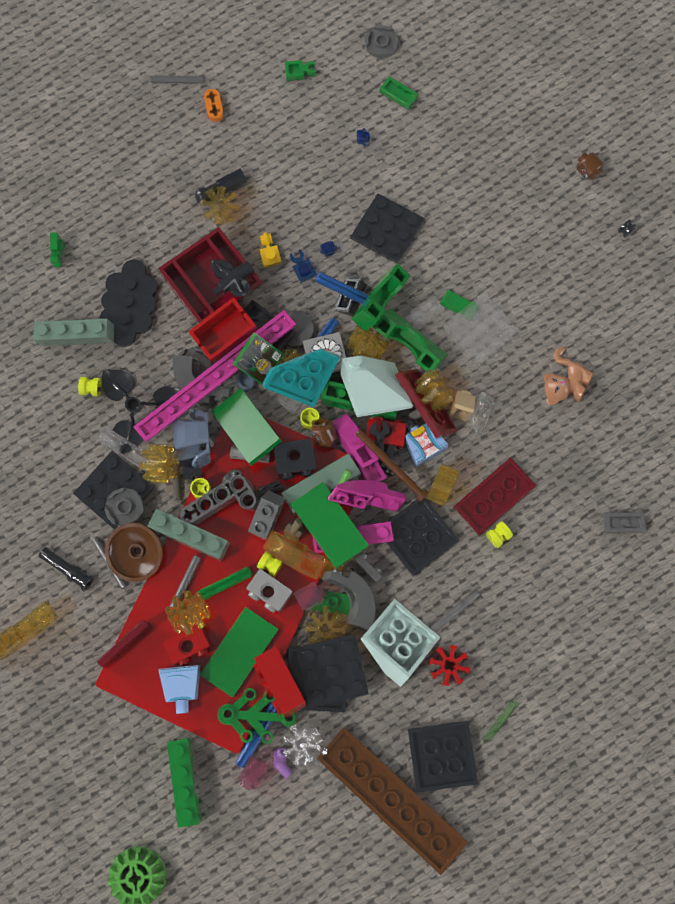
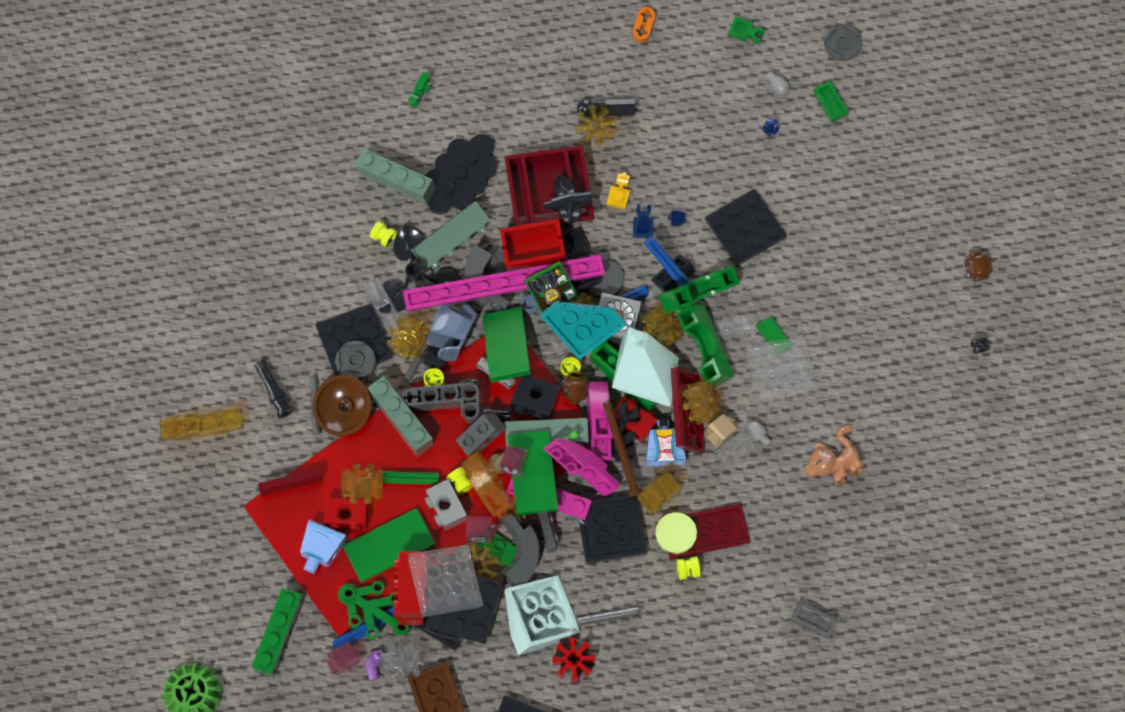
camera: 25 degrees right, 5 degrees down
dark grey bar [168,555,201,613] -> none
none -> clear plate [408,545,483,617]
none -> sand green brick [411,201,490,269]
none -> clear pink brick [500,445,527,477]
none -> yellowish green tile [655,512,697,554]
none -> light grey cylinder [746,421,771,447]
none -> light grey cylinder [766,71,790,95]

